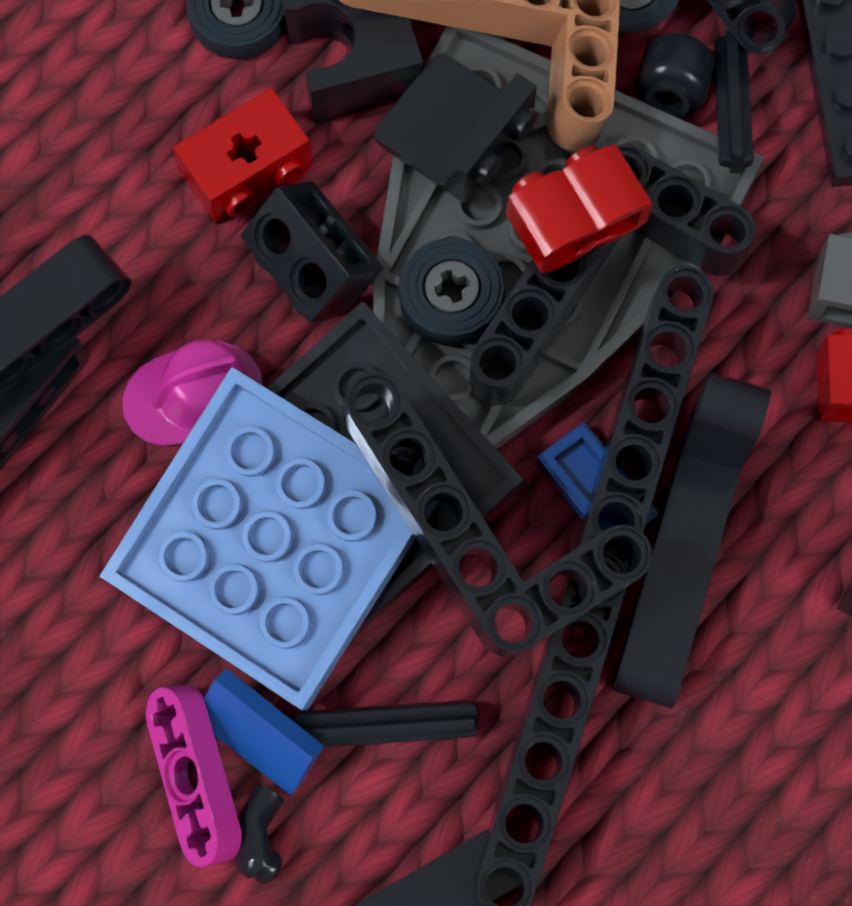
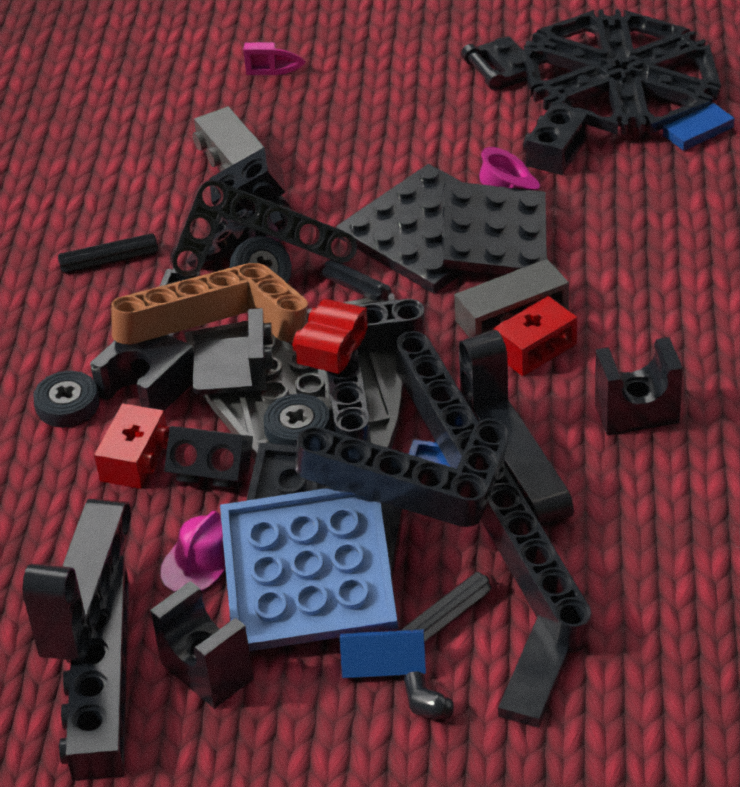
camera: 35 degrees left, 30 degrees down
dark pink beam [146,685,242,867] -> none
black head [635,33,715,119] -> none
none -> black piece [150,581,254,709]

